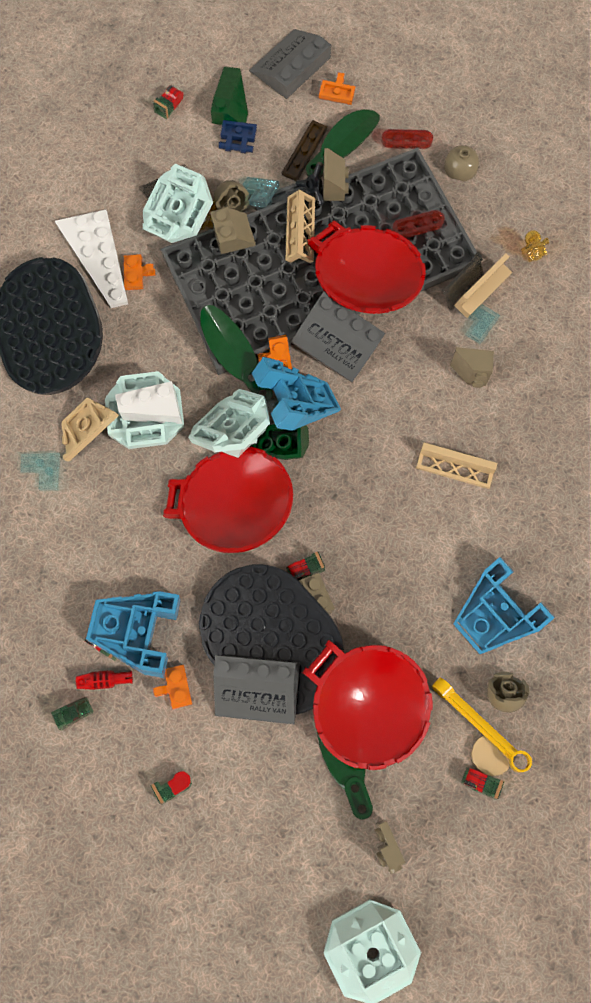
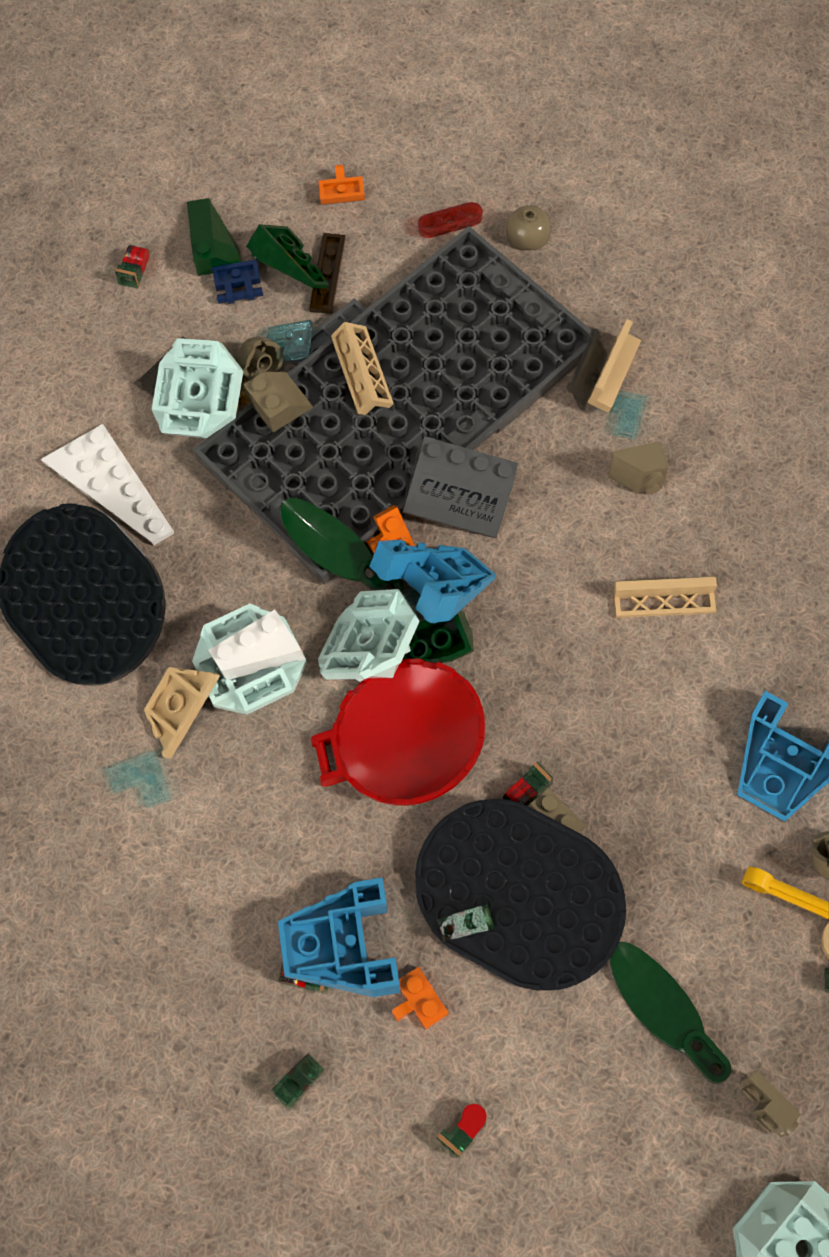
camera: 15 degrees left, 5 degrees down
red hinge [76,670,133,690] -> none
orange plate [124,254,156,290] -> none
dark grey slope [213,655,300,725] -> none
dark grey slope [249,29,332,99] -> none
black piece [296,162,325,206] -> none
red dish [302,640,433,770] -> none
dark green plant [306,109,380,178] -> none
red dish [307,221,426,314] -> none
dark tan slope [323,148,349,201] -> none
clear red plate [392,210,445,238] -> none
clear yellow hips [521,230,549,262] -> none
none -> dark green wedge [246,224,329,288]
none -> clear green leg [438,904,495,941]

